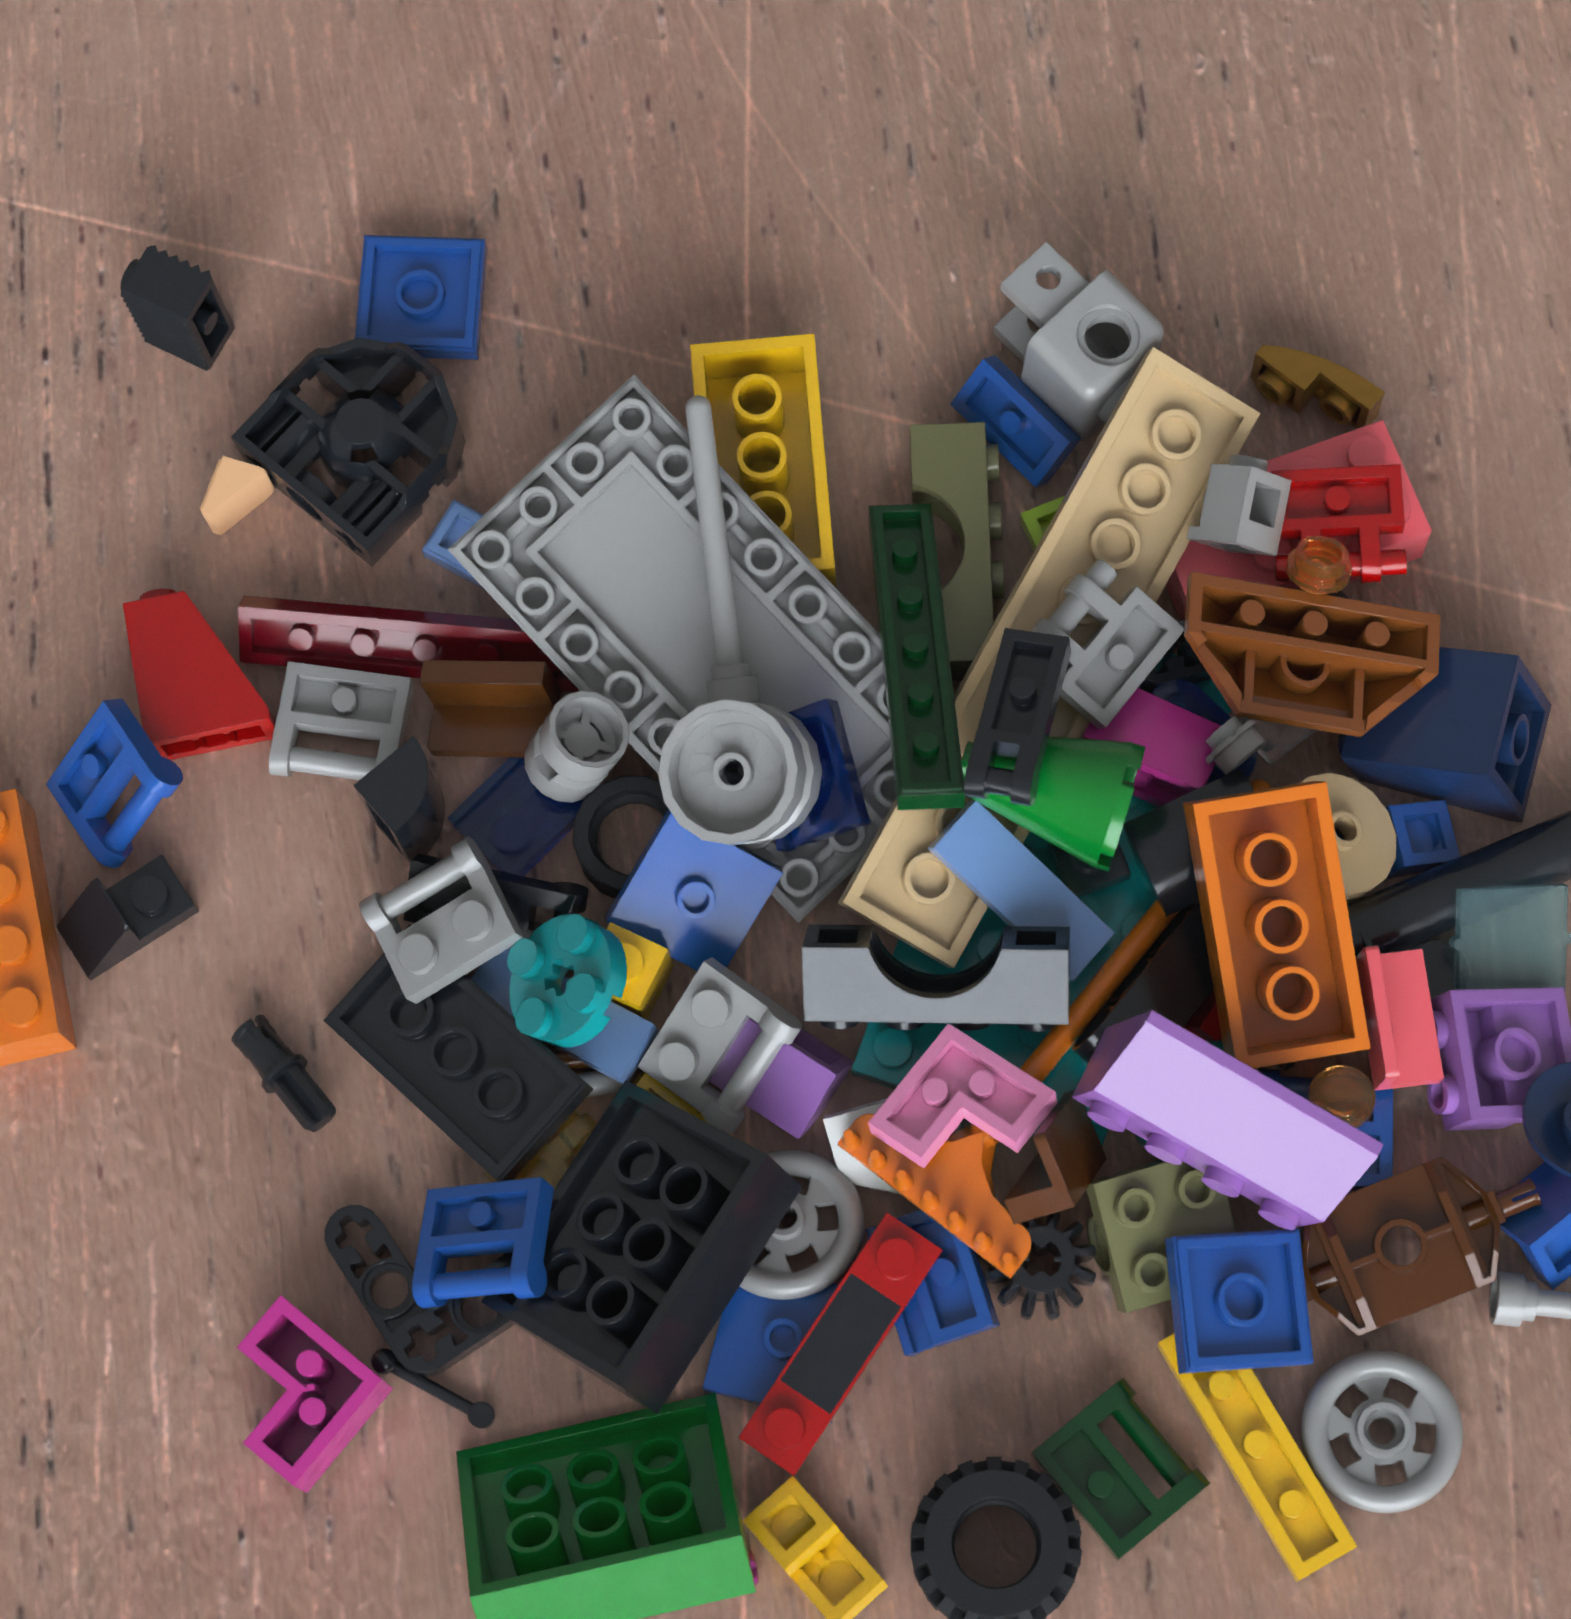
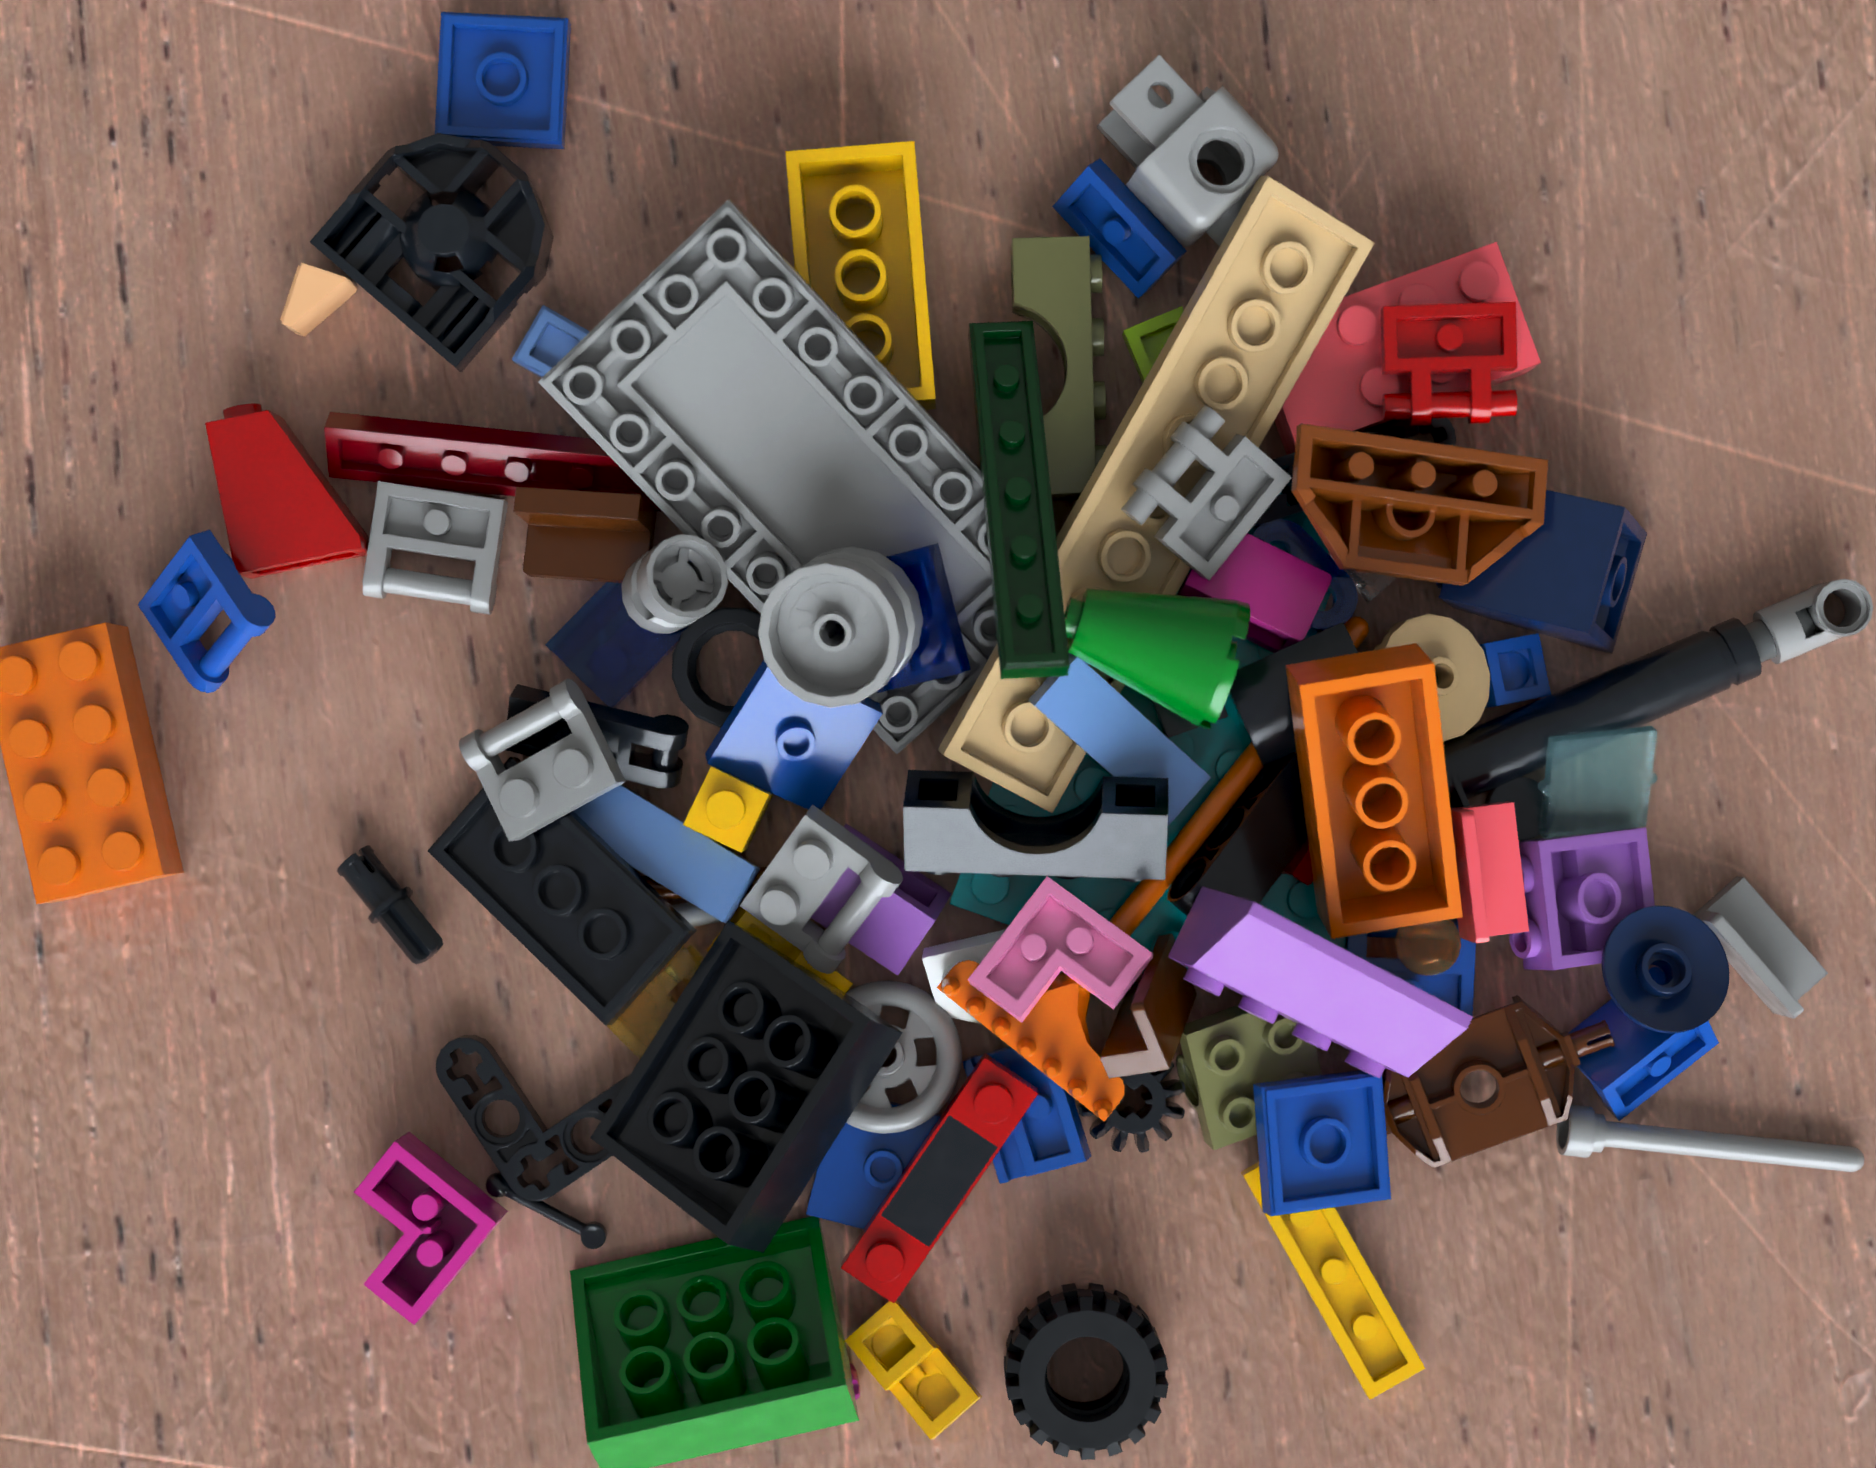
camera: 10 degrees left, 15 degrees up
black slope [56,855,199,980] -> none
black brick [120,245,235,371] -> none
black brick [353,736,445,863] -> none
blue plate [412,1177,554,1308] -> none
teal plate [507,914,627,1048] -> none
light grey piece [685,395,760,703] -> none
black plate [964,628,1071,806] -> none
dark green plate [1031,1378,1211,1561] -> none
light grey brick [1187,455,1292,556] -> none
light grey plate [1205,716,1266,775] -> none
pearl gold slope [1250,344,1385,429] -> none
clear orange plate [1286,536,1352,595] -> none
light grey plate [1301,1350,1463,1513] -> none

